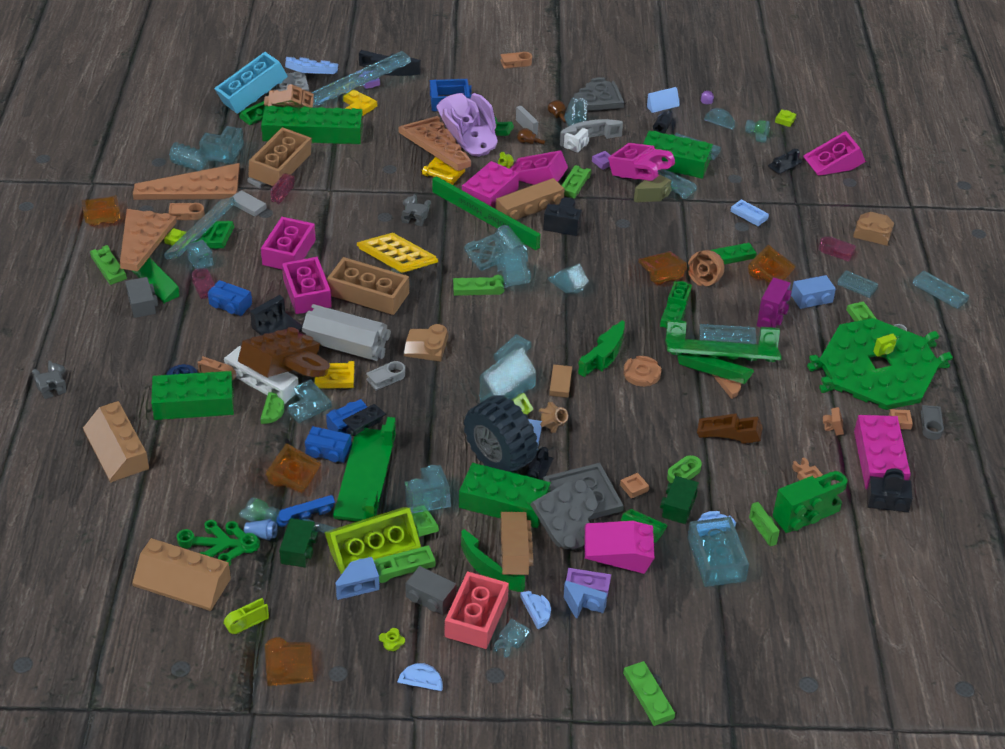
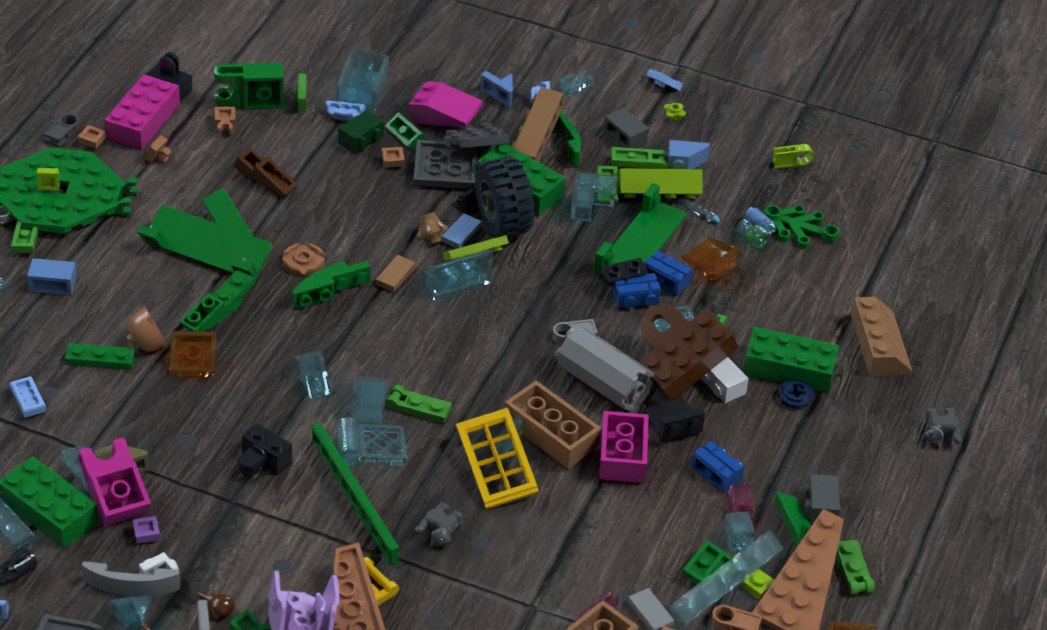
camera: 160 degrees left, 0 degrees up
medium nougat slope [132,538,231,611] -> none
nougat piece [197,356,237,380] -> none
dark pink brick [261,217,316,269] -> none
clear orange slope [265,637,313,686] -> none
blue plate [276,495,335,527] -> none
dark green brick [279,518,319,568] -> none
yellow plate [315,361,355,388] -> none
medium nougat slope [404,324,449,362] -> none
coral brick [445,571,509,649] -> none
dark pink brick [462,161,519,209] -> none
clear light blue tile [494,334,531,367] -> none
medium nougat brick [496,178,565,220] -> none
lime plate [498,152,514,169] -> none
dark pink slope [510,150,568,185] -> none
bright green plate [562,165,592,198] -> none
medium lavender plate [566,568,611,597] -> none
bright green plate [623,661,675,726] -> none
bright green plate [667,456,702,483] -> none
clear light blue plate [699,324,756,344] -> none
clear orange slope [748,245,796,282] -> none
magenta brick [757,277,792,328] -> none

